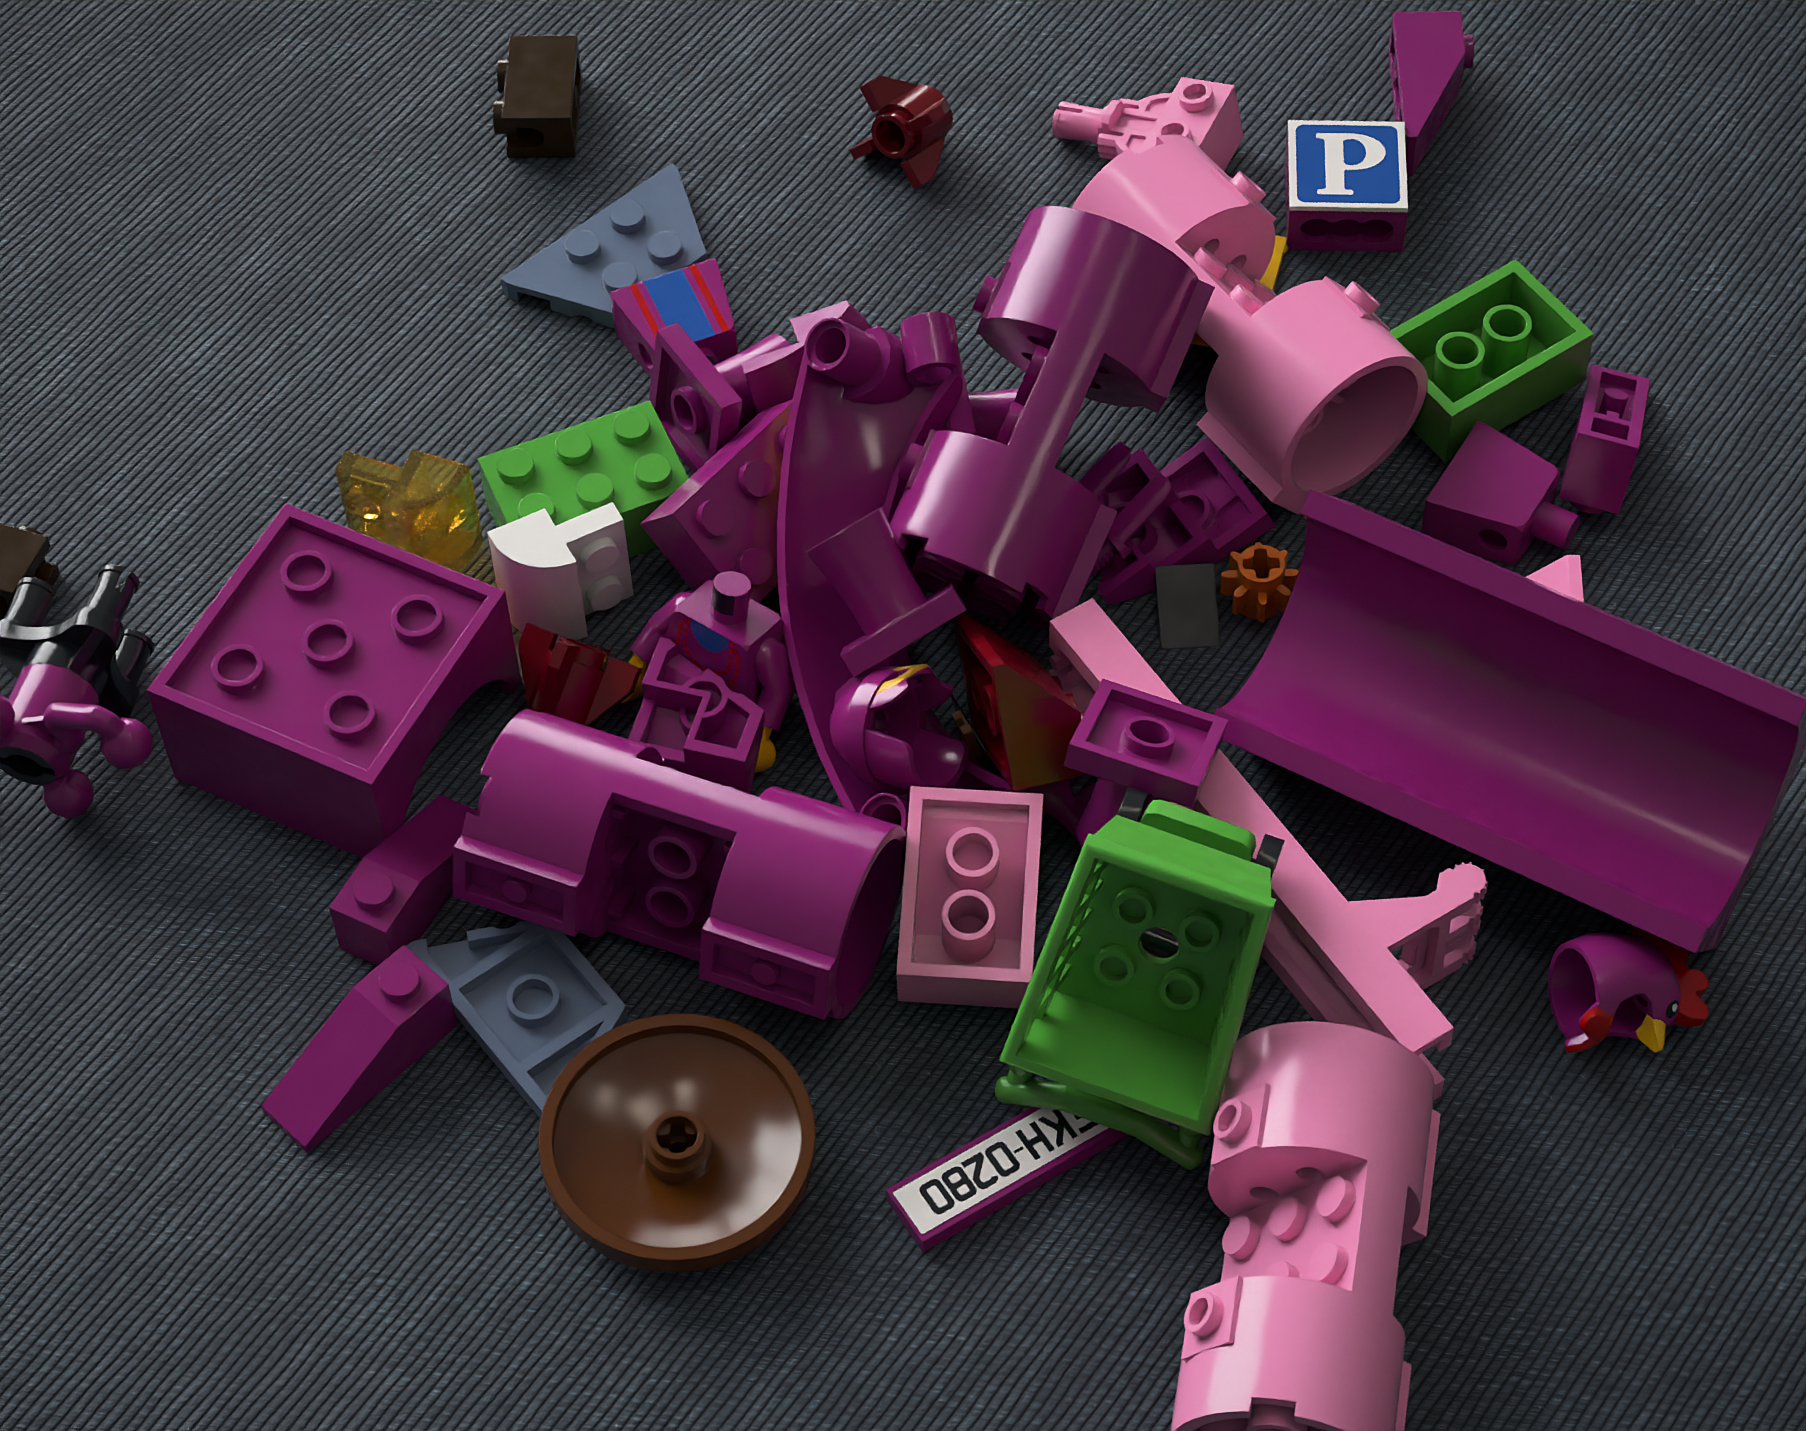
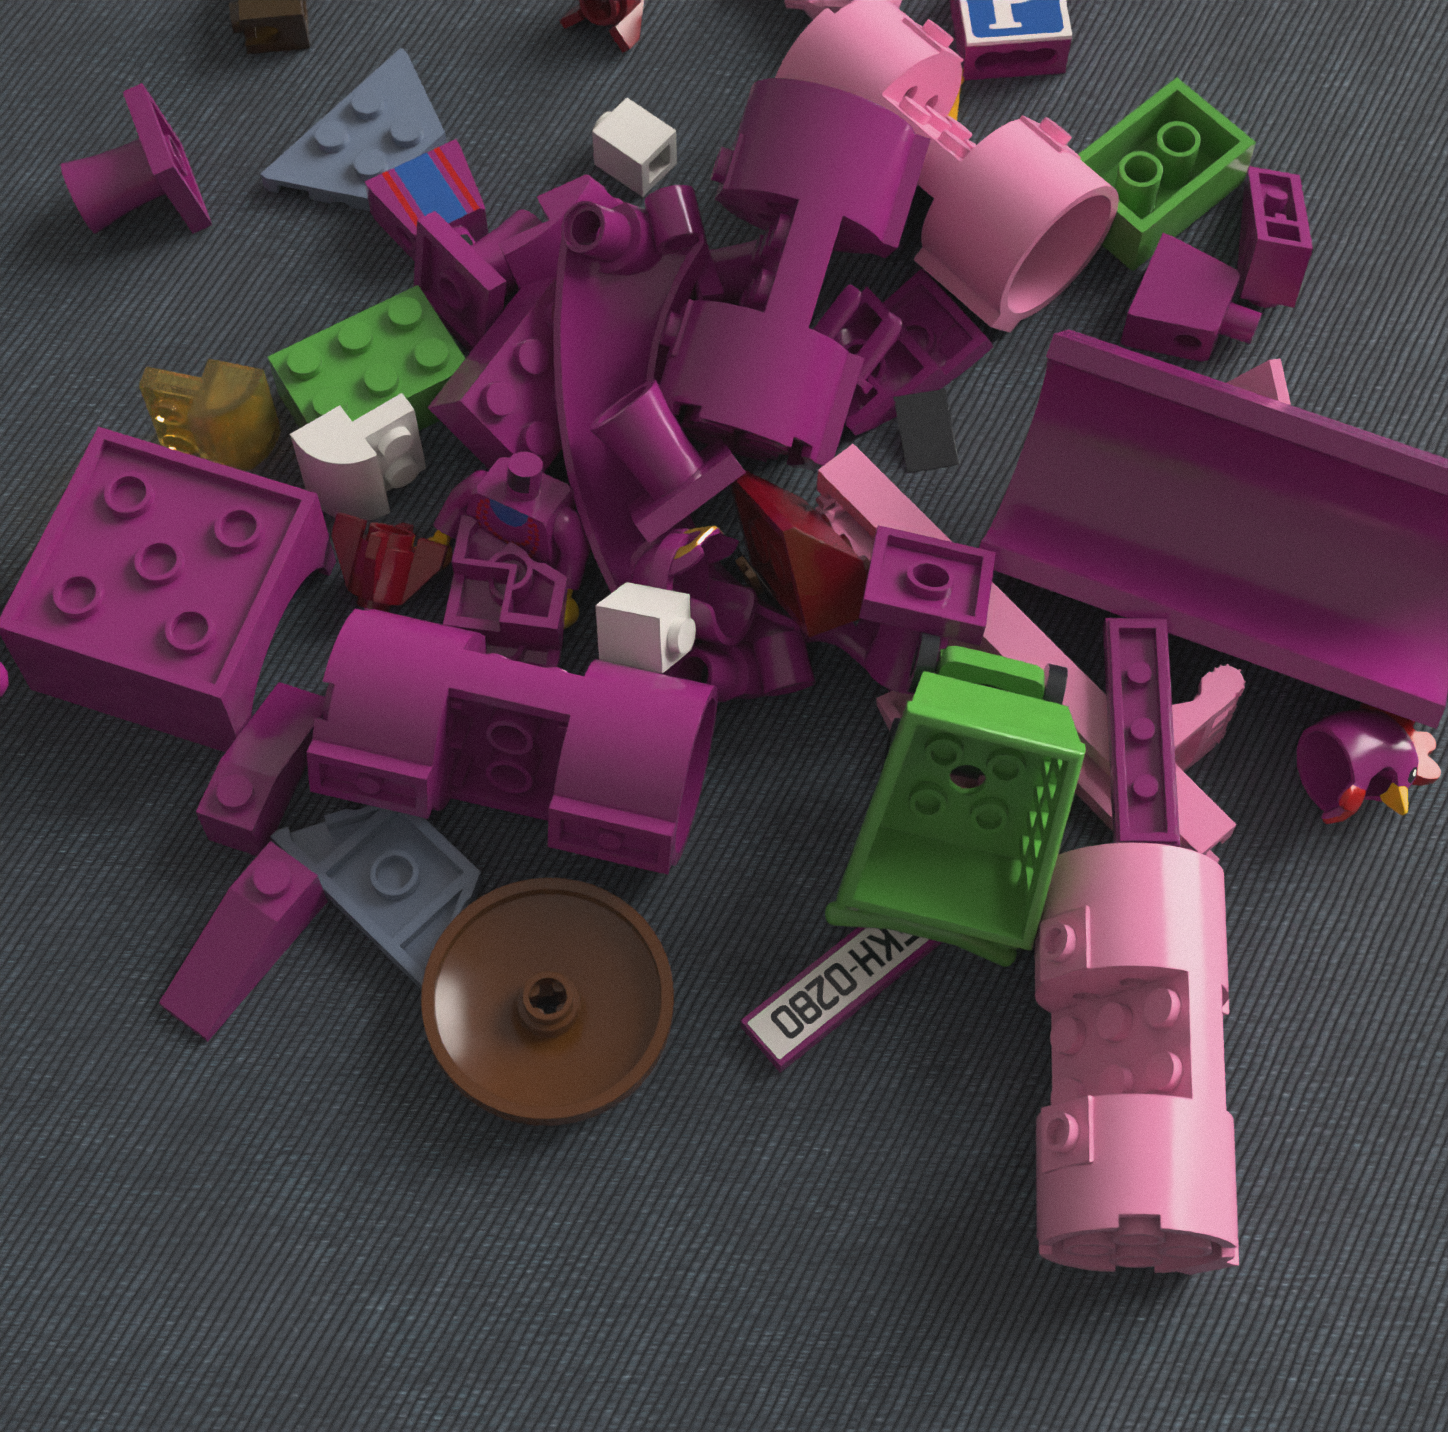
camera: 10 degrees left, 10 degrees up
bright pink slope [896,786,1044,1009] -> none
orange gear [1220,542,1299,622] -> none
none -> magenta plant [61,83,212,234]
none -> white brick [592,98,677,197]
none -> white brick [596,582,696,674]
none -> magenta tile [1103,618,1181,847]

